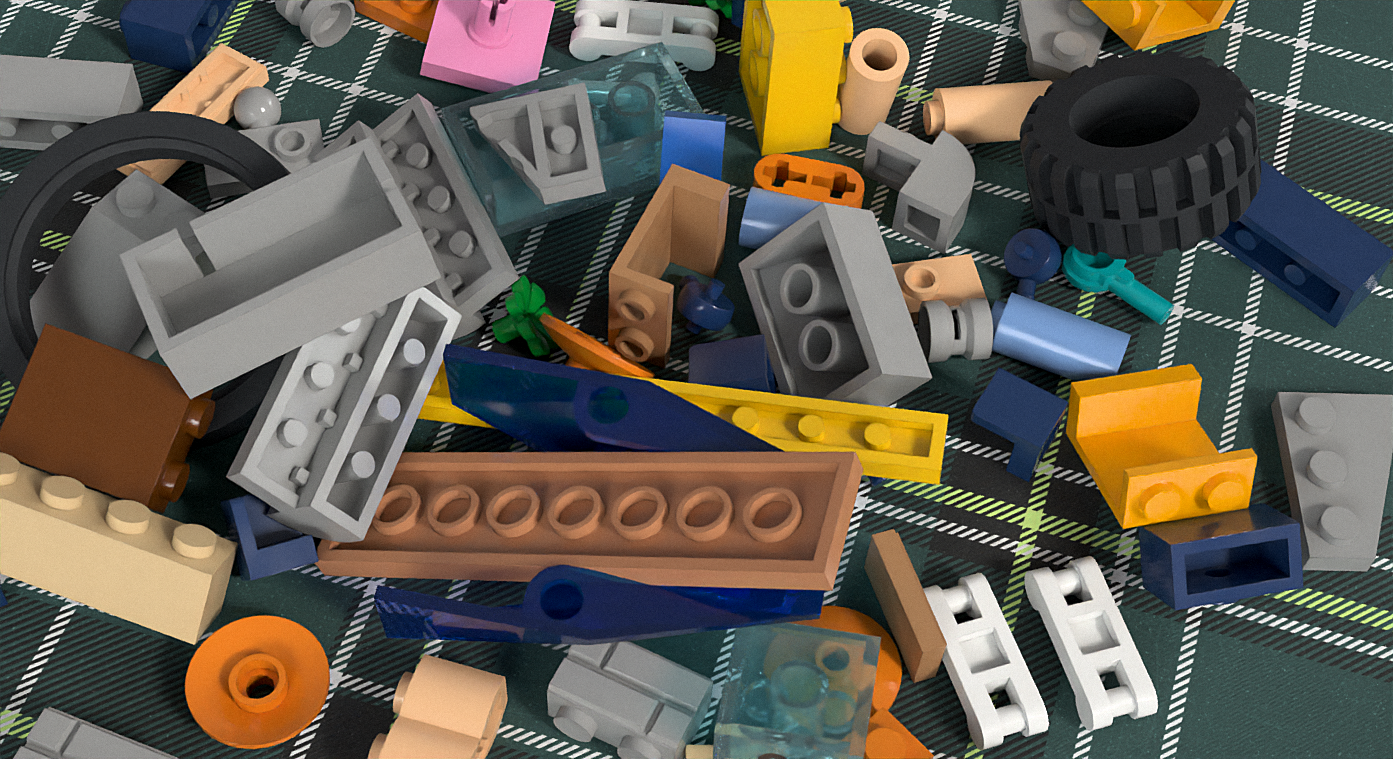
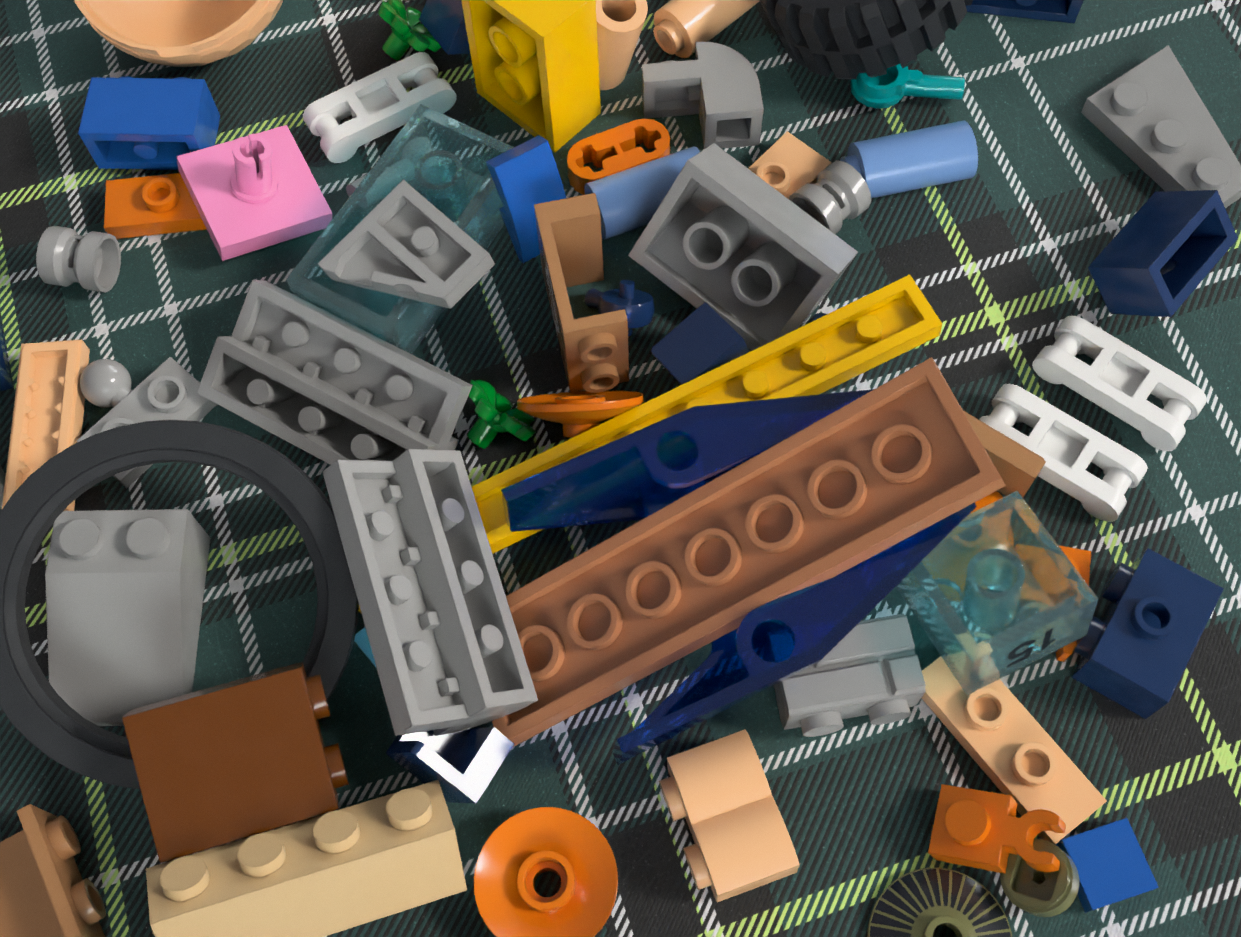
camera: 30 degrees left, 10 degrees up
light grey piece [119,136,441,399] -> none
dark blue panel [970,368,1068,482] -> none
dark blue piece [1004,228,1062,300] -> none
light orange panel [1066,364,1257,529] -> none

